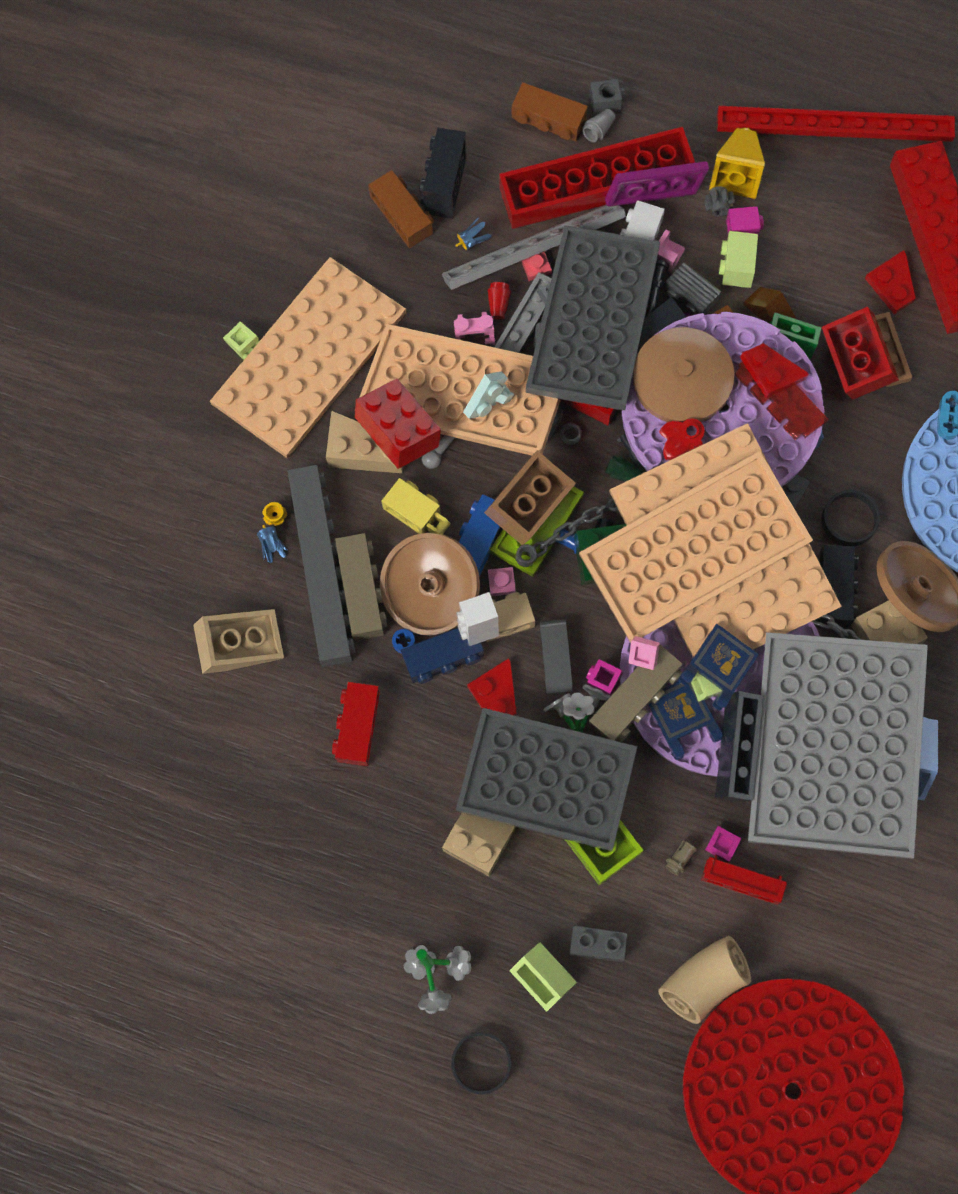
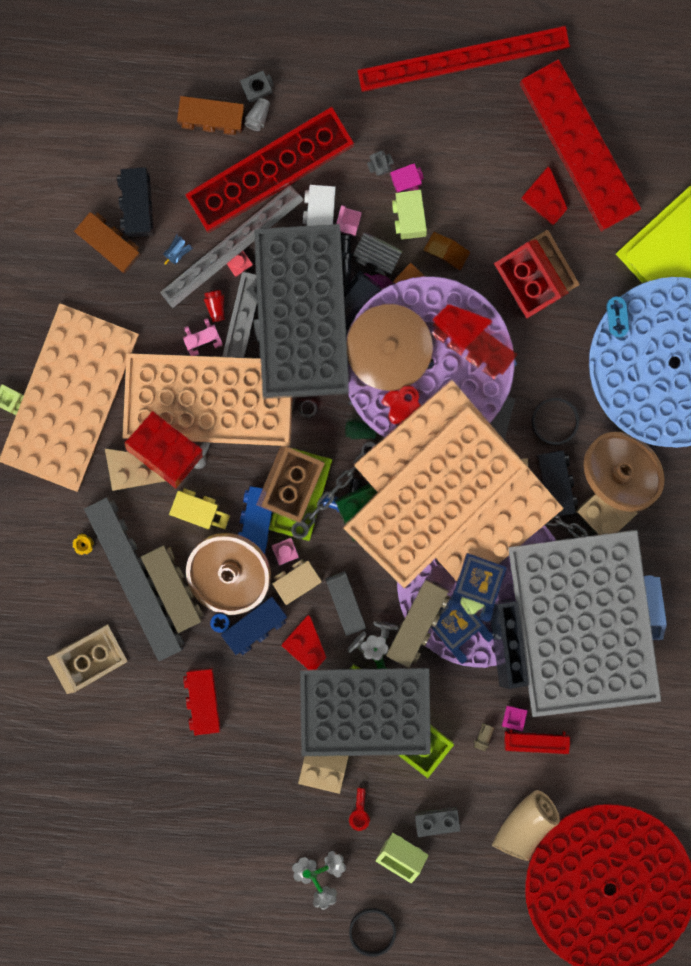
camera: 20 degrees left, 15 degrees up
flat silver piece [257,525,287,563] -> none
white brick [456,592,499,646] -> none
light aqua hinge [463,371,514,419] -> none
dark pink brick [586,659,623,696] -> none
magenta tile [605,161,709,207] -> none
bright pink plate [628,636,660,670] -> none
yellow slope [709,128,765,199] -> none
green brick [770,312,821,360] -> none
none -> red plate [349,788,370,831]

